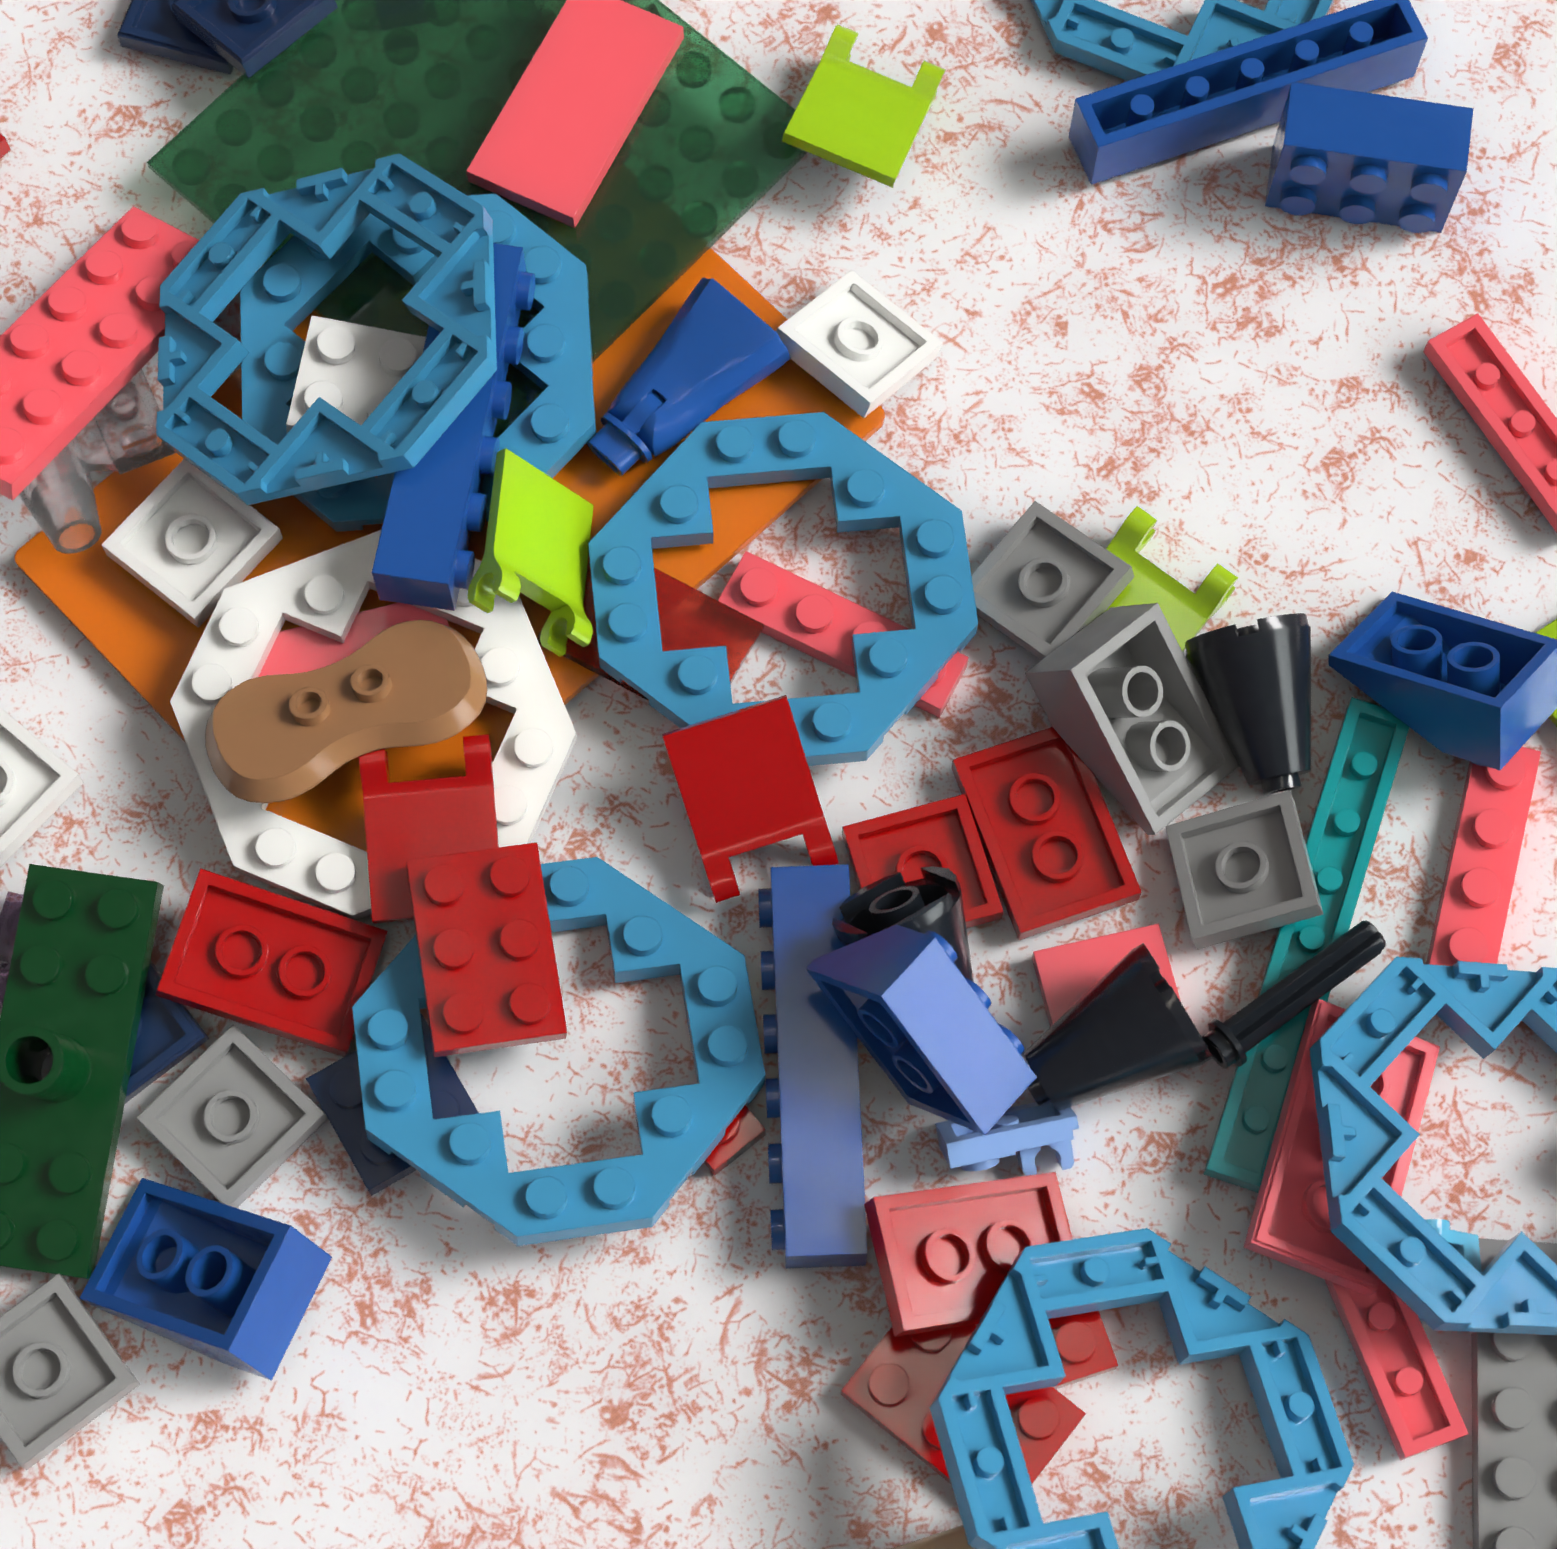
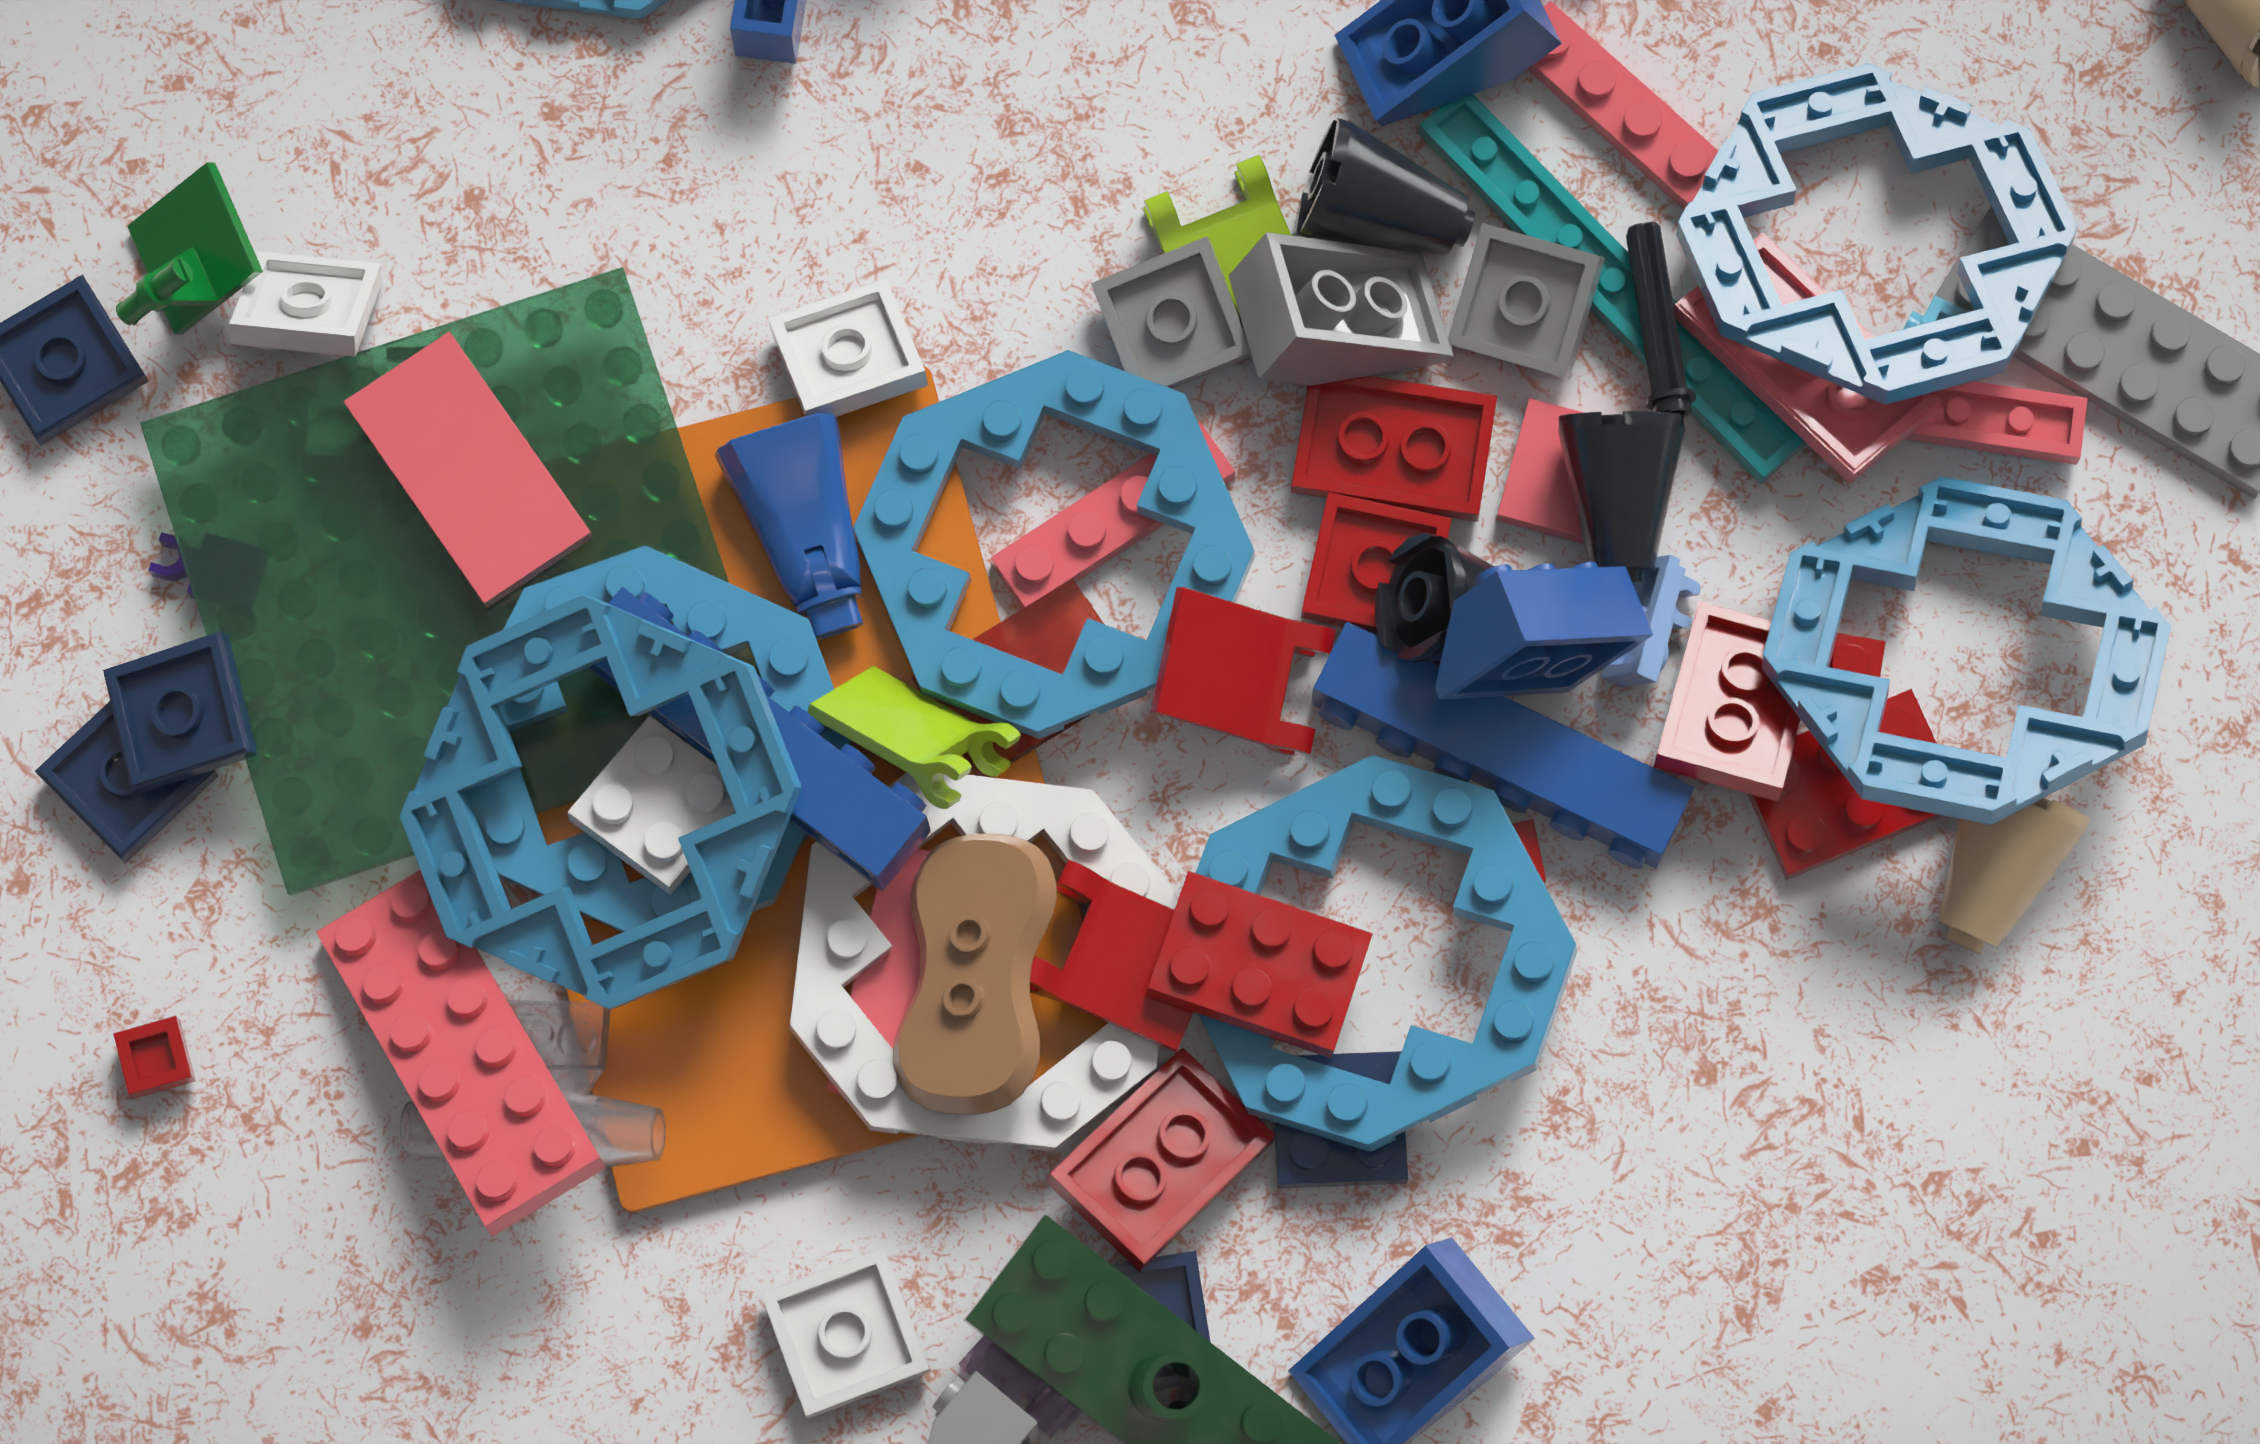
camera: 60 degrees left, 5 degrees up
white plate [101,459,283,628] -> none
light grey plate [136,1024,328,1208] -> none
lime flag [782,24,946,187] -> none

